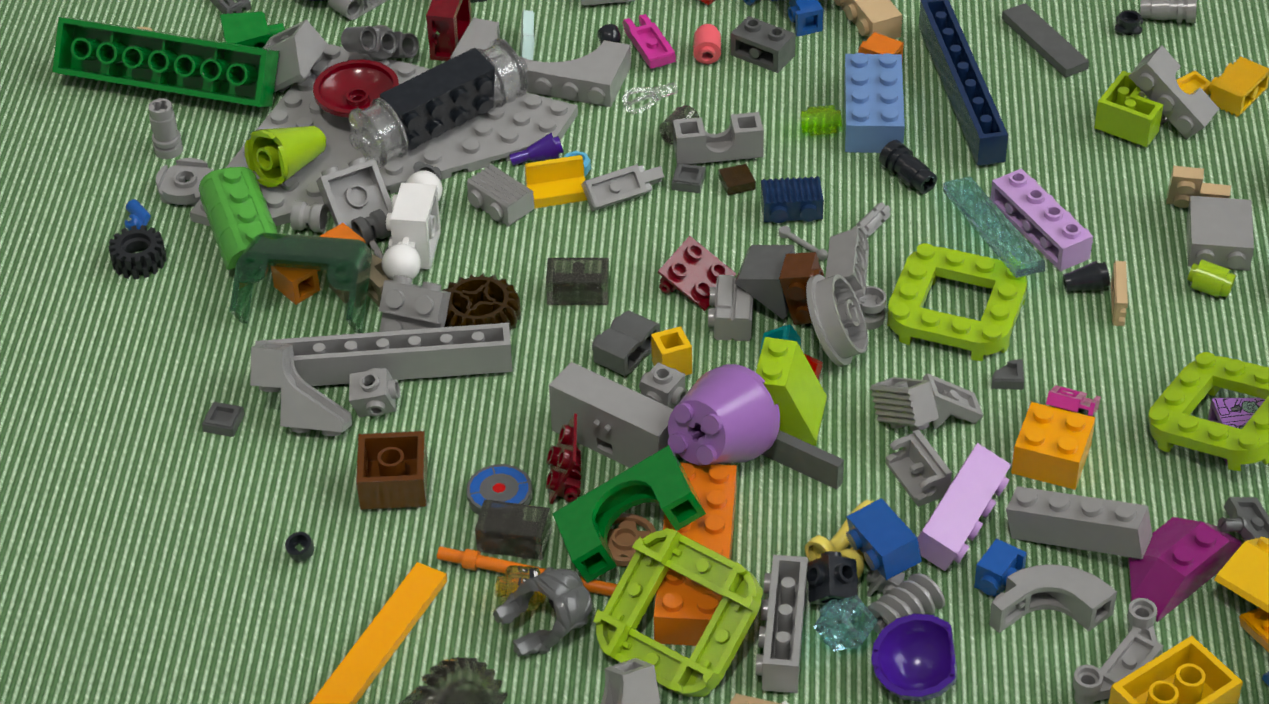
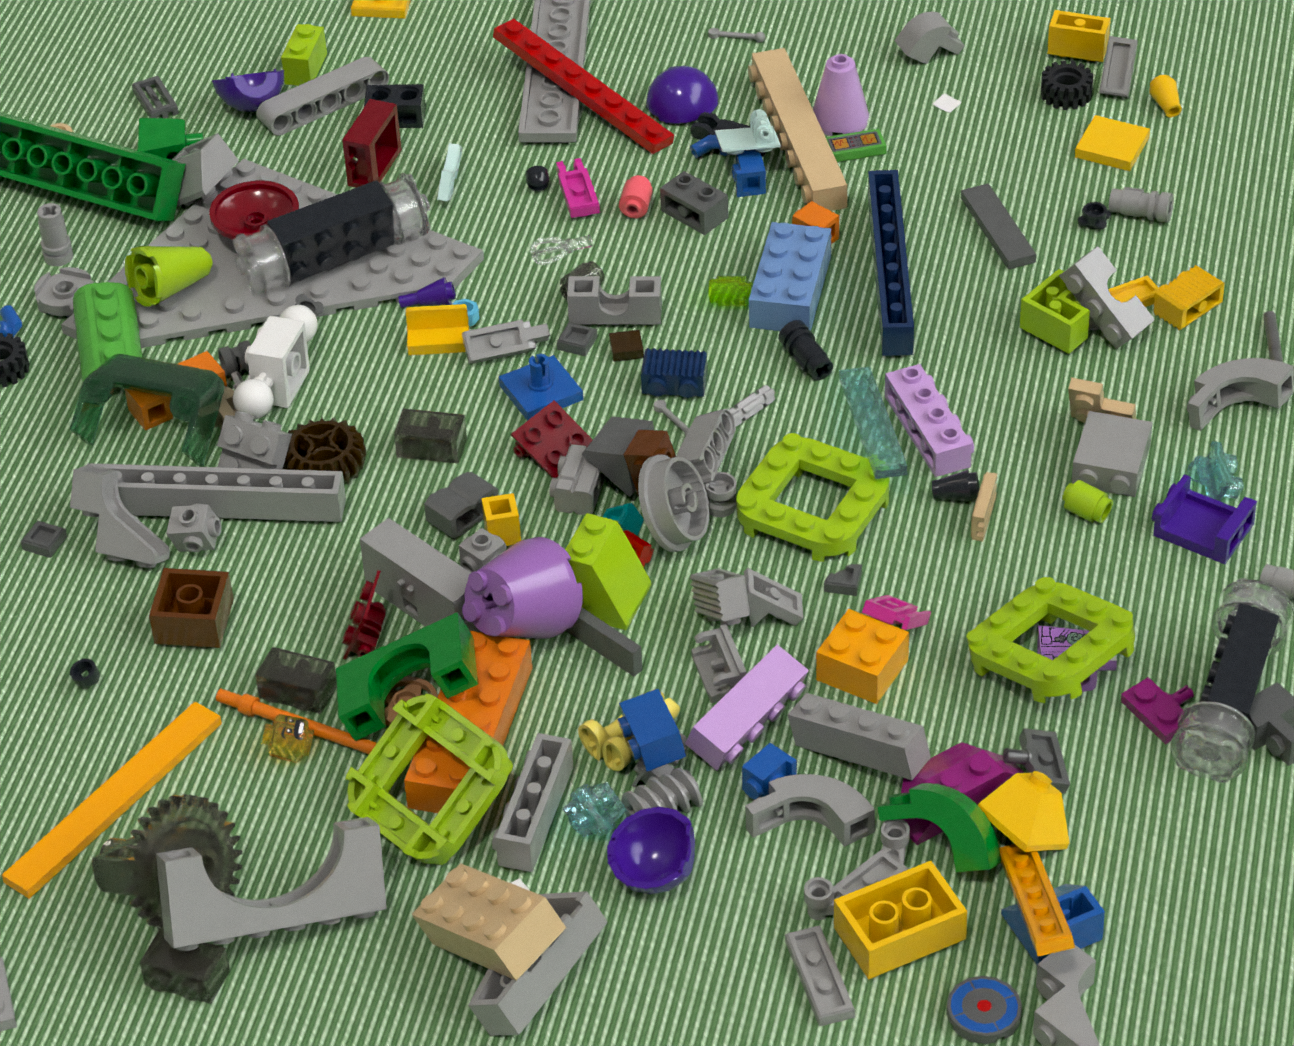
camera: 10 degrees right, 0 degrees up
light grey wheel [290,200,328,233] -> none
light grey plate [316,157,392,229] -> none
flat silver piece [341,25,419,60] -> none
light grey arch [450,18,631,107] -> none
light grey brick [467,164,534,227] -> none
tile [467,464,532,520] -> none
dark grey hair [493,567,593,656] -> none
black brick [807,551,858,607] -> none
none -> blue tile [499,354,584,421]
none -> green arch [877,783,1001,872]

